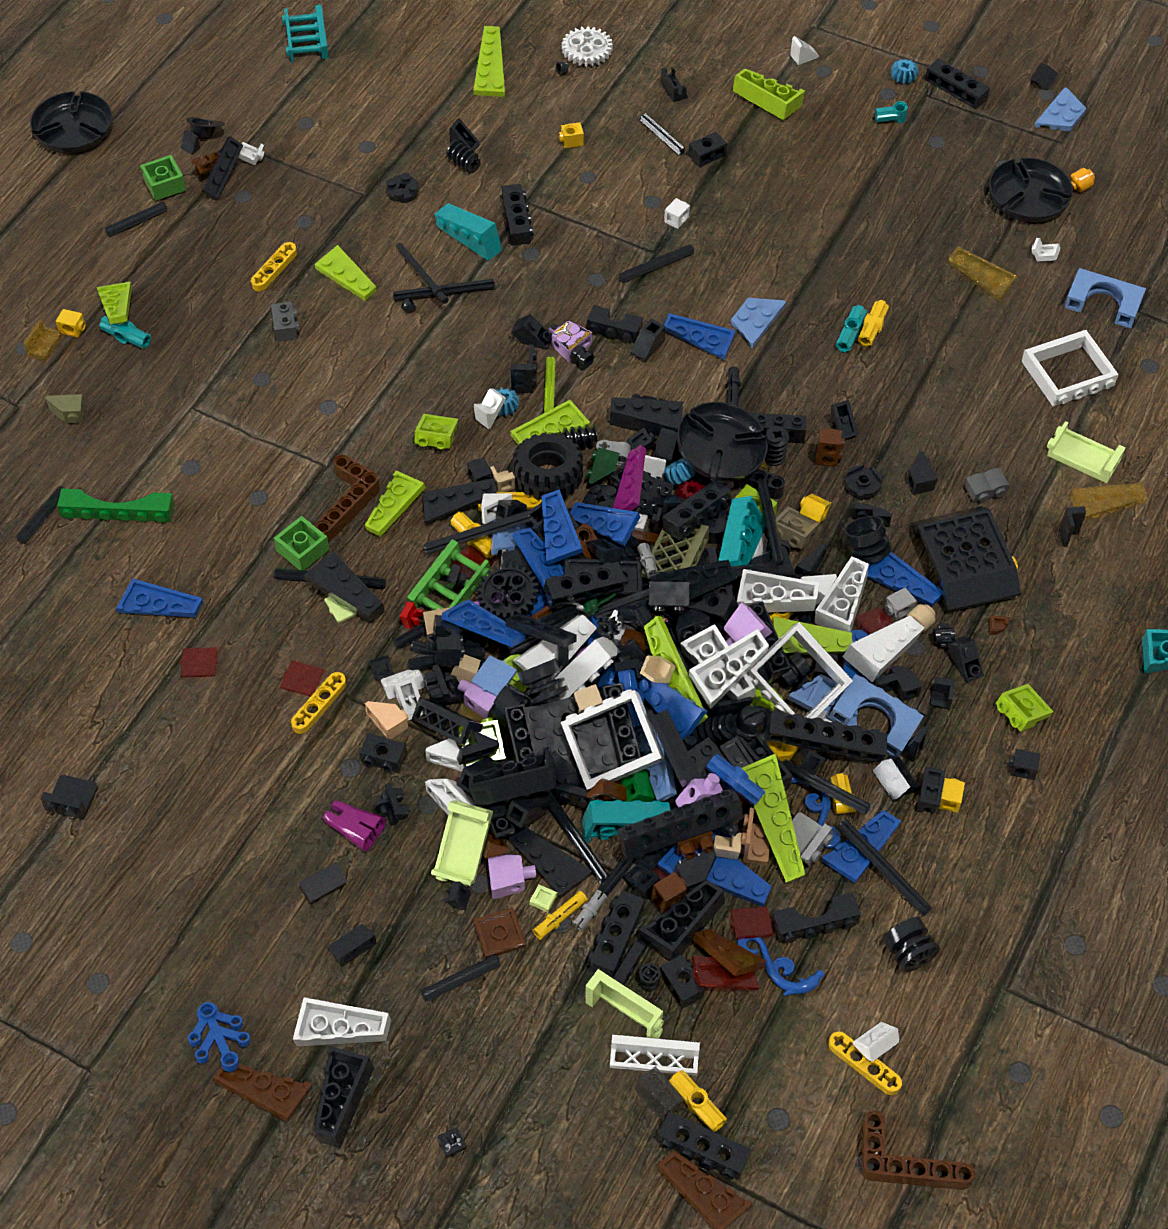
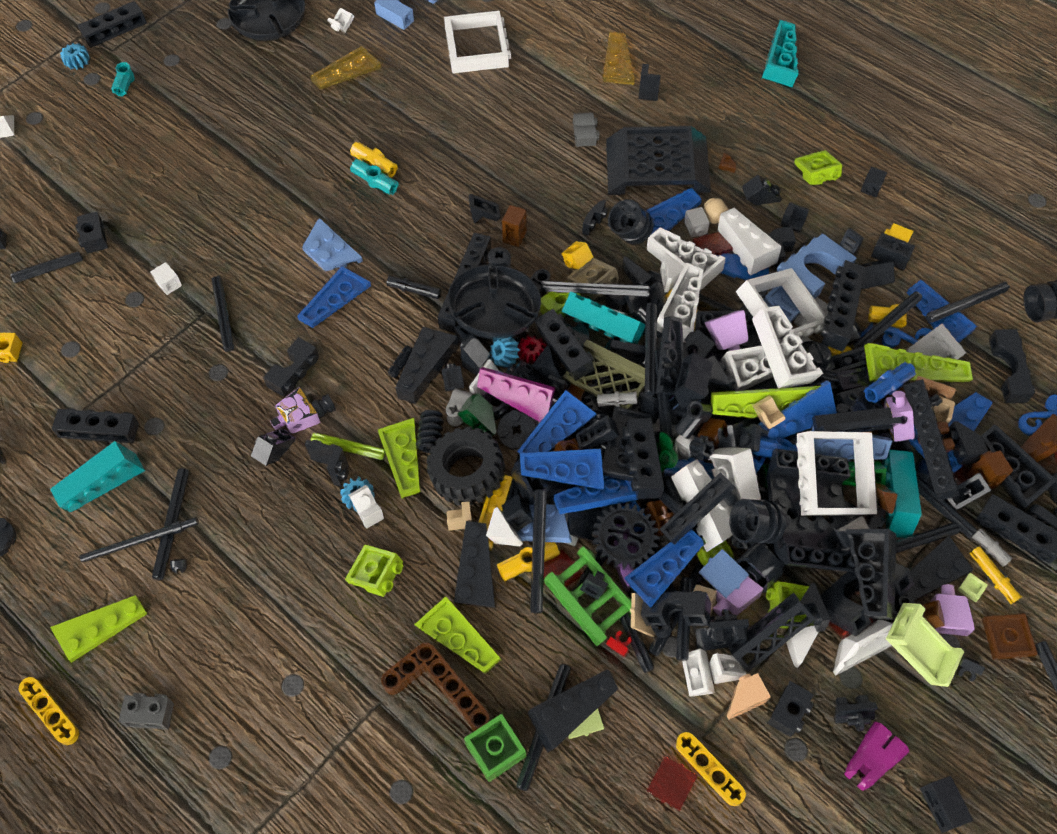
camera: 75 degrees left, 5 degrees up
black panel [328,924,377,967] -> none
black tile [369,655,394,681] -> none
black brick [467,457,493,482] -> none
tan panel [574,684,602,714] -> none
black slope [631,319,666,362] -> none
clear red piece [731,907,773,939] -> none
lime wedge [733,69,805,120] -> none
lime wing [772,617,853,655] -> none
black plate [845,465,882,500] -> none
black slope [907,451,938,495] -> none
black gear [933,623,955,647] -> none
yellowish green panel [1047,421,1126,483] -> none

